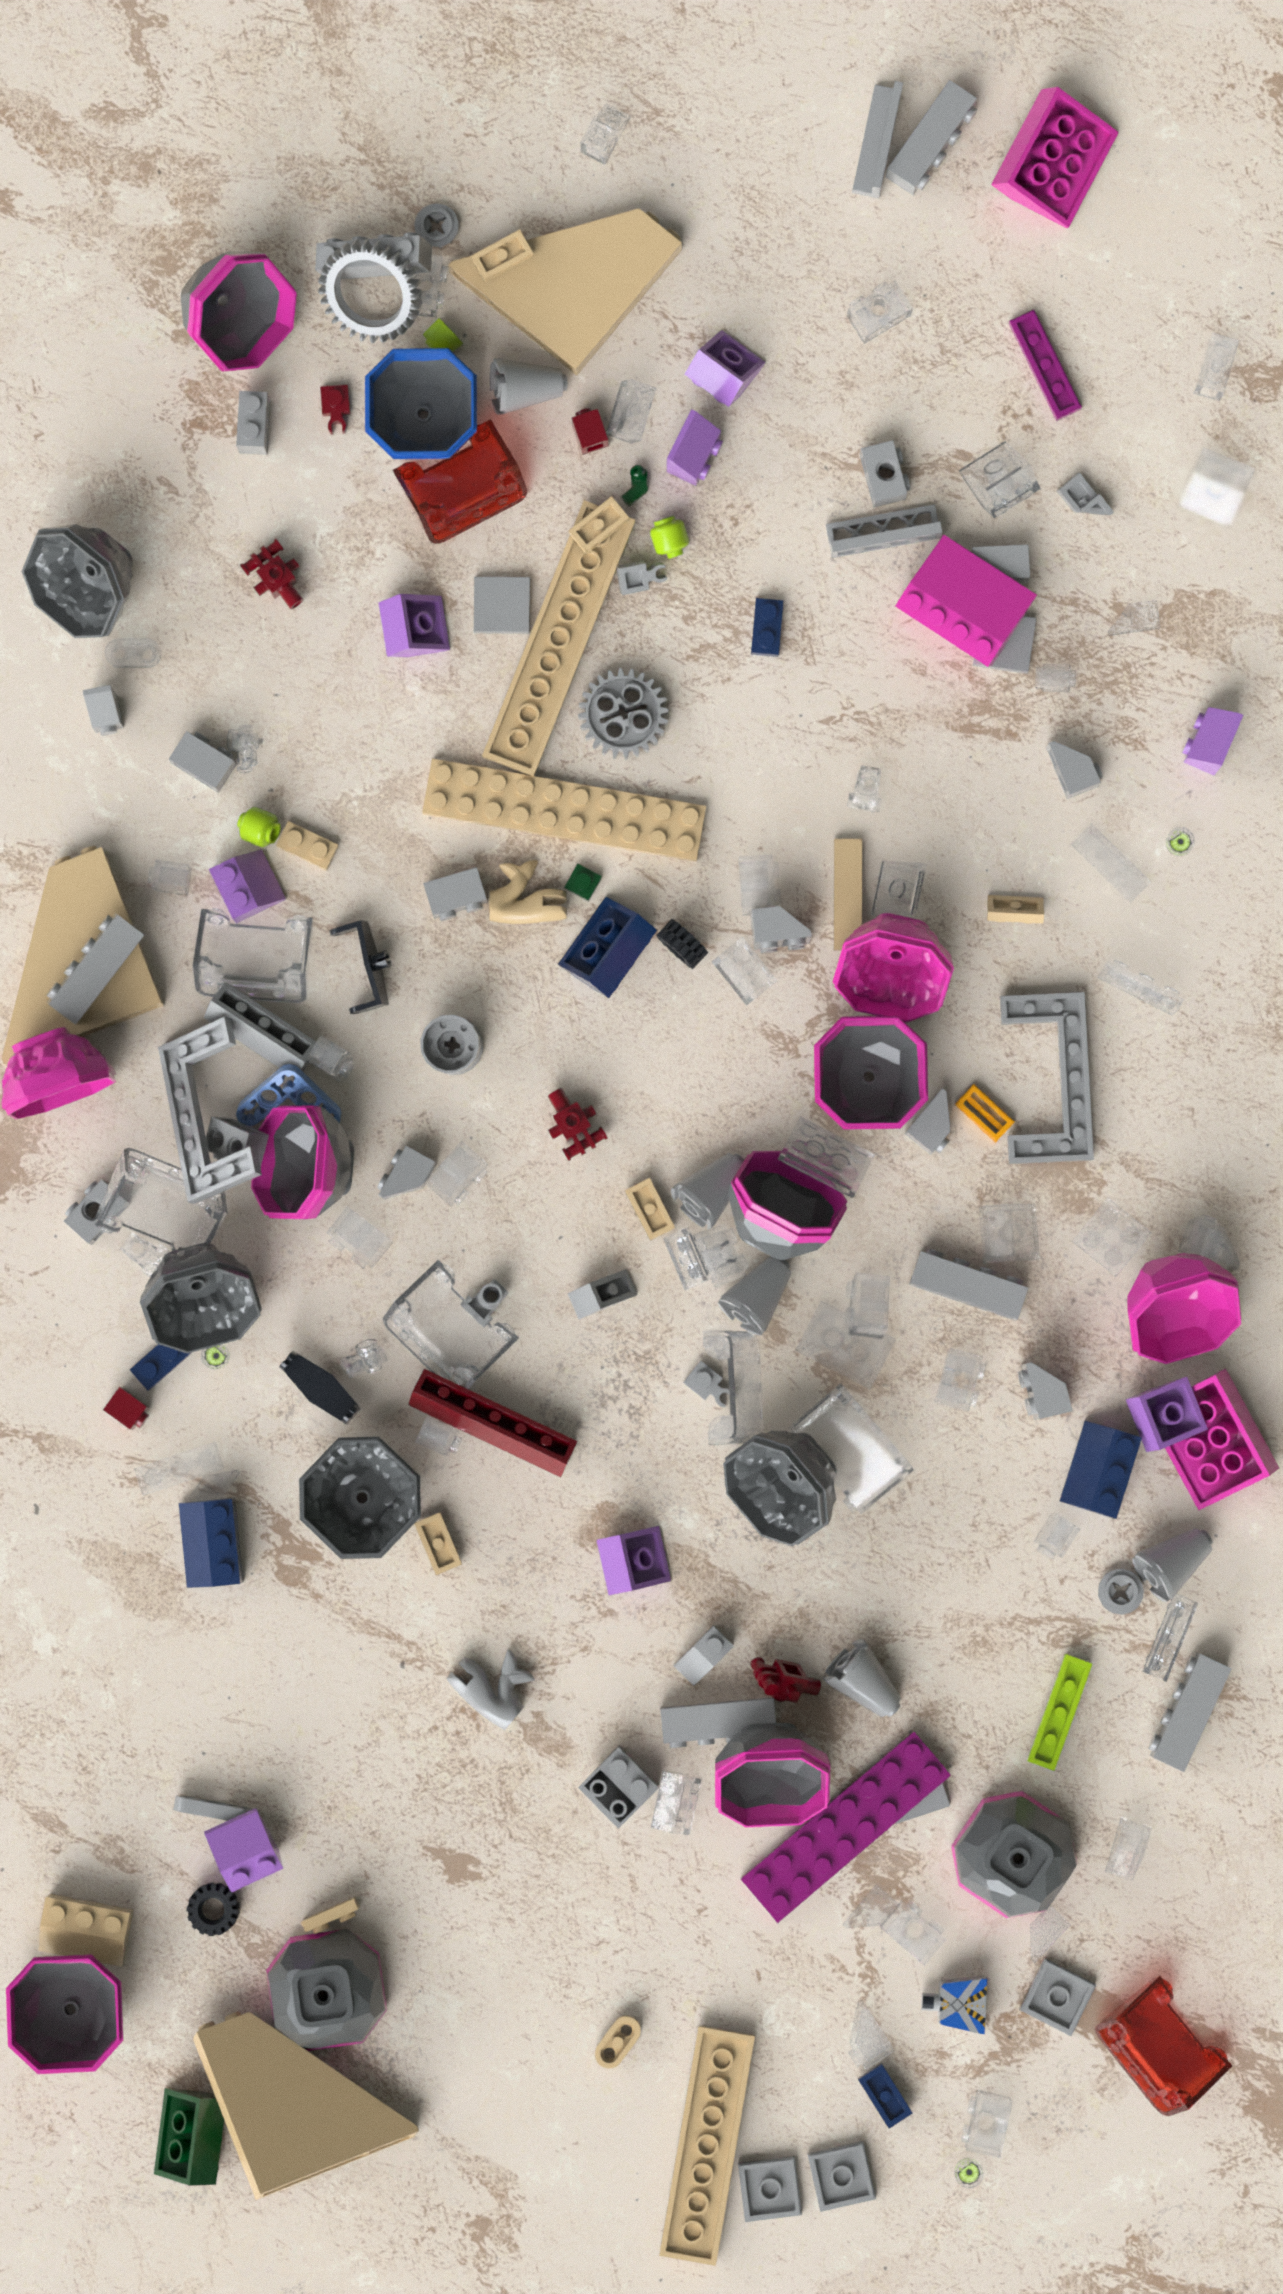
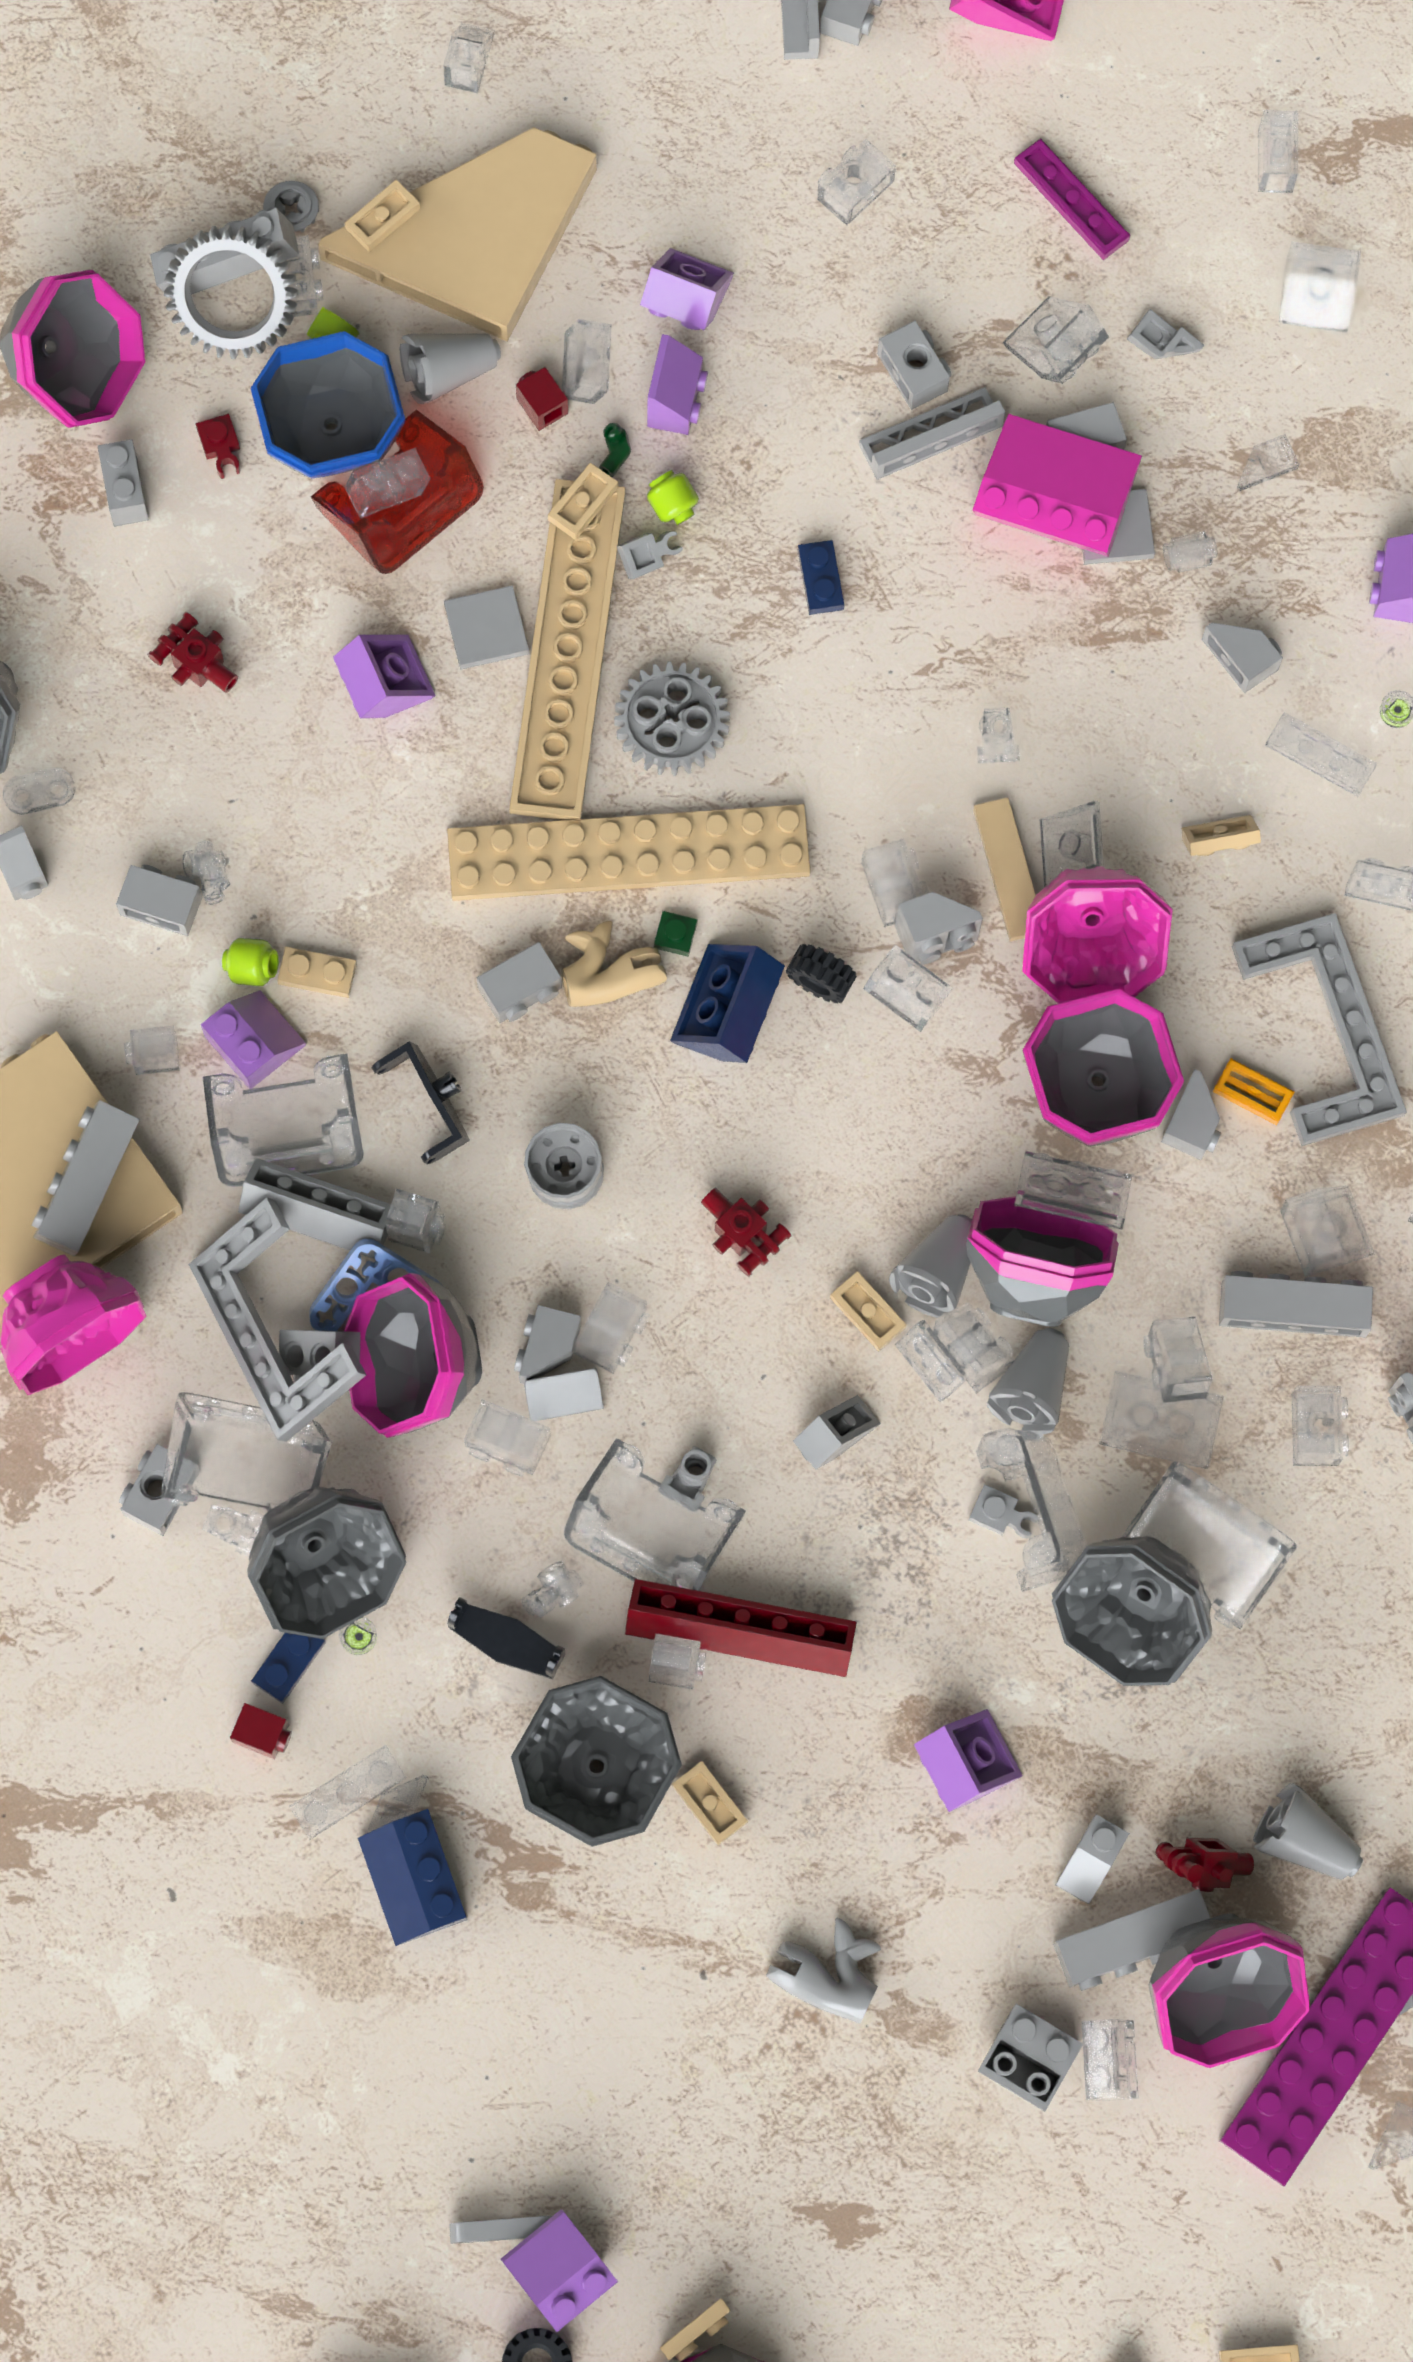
camera: 20 degrees left, 10 degrees down
none -> clear brick [344,448,431,518]
none -> slope [524,1368,604,1422]

